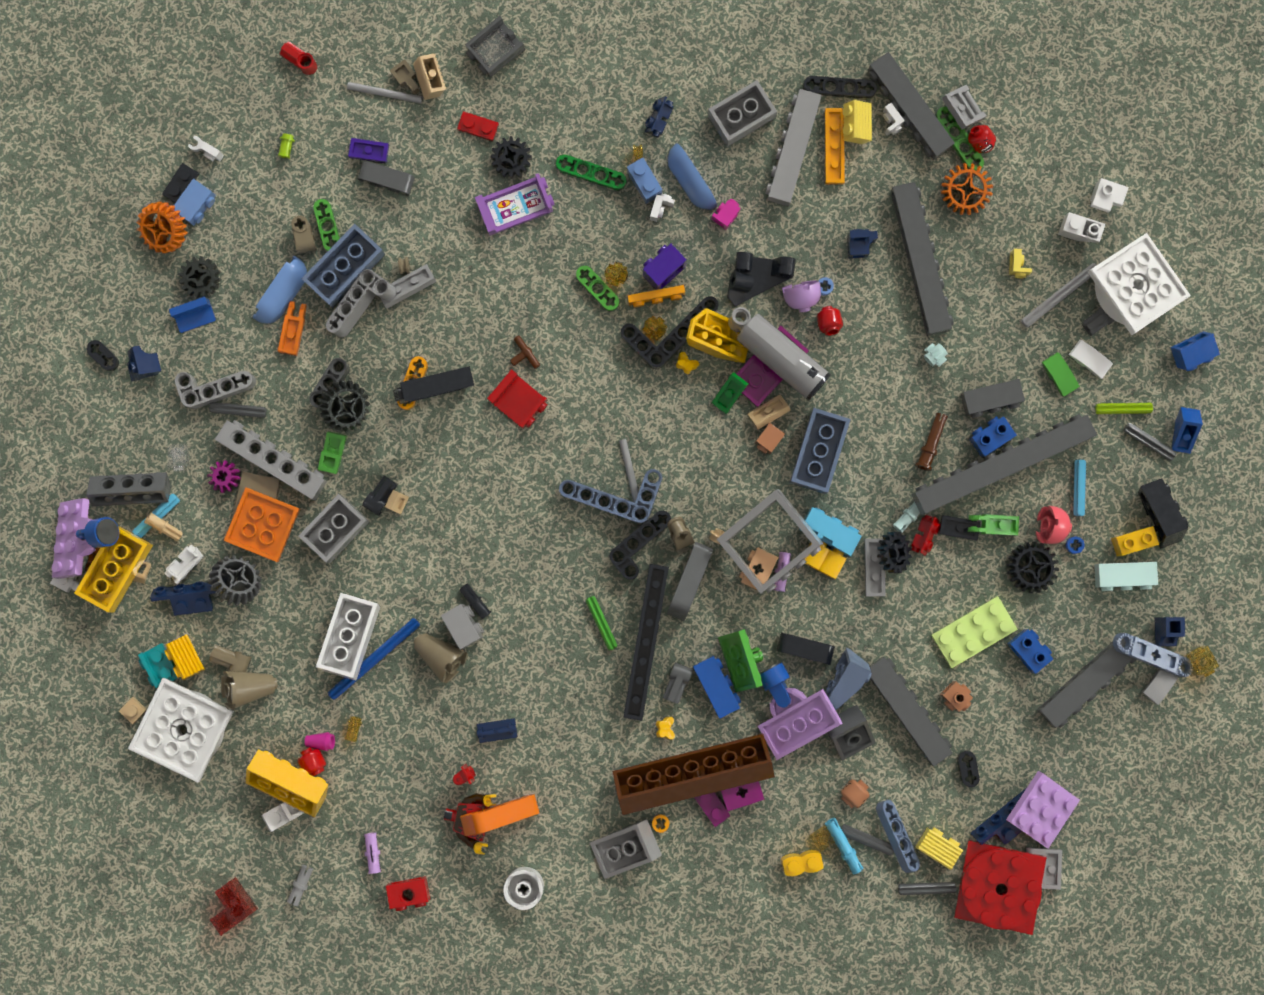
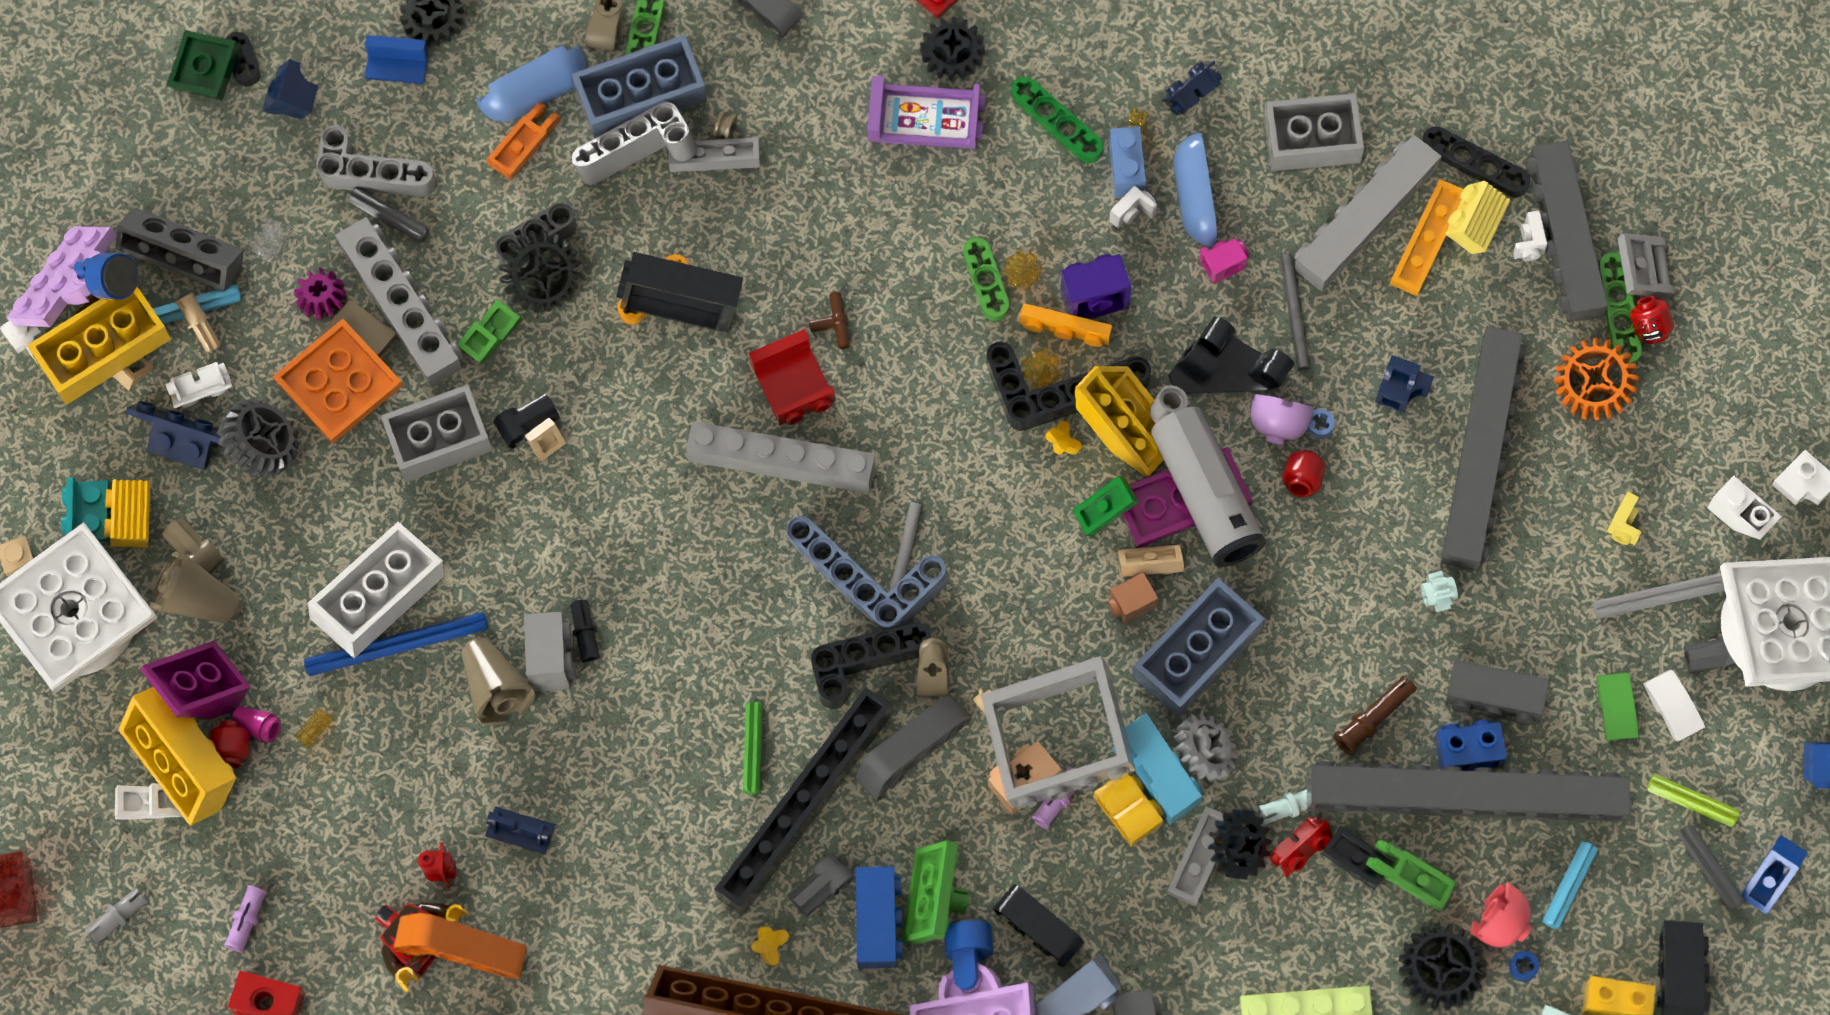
camera: 25 degrees right, 15 degrees down
none -> magenta slope [140,641,250,719]
none -> dark green plate [166,30,241,101]
none -> light grey brick [686,421,876,494]
none -> light grey gear [1174,713,1238,782]
none -> flat silver bar [1280,253,1310,370]

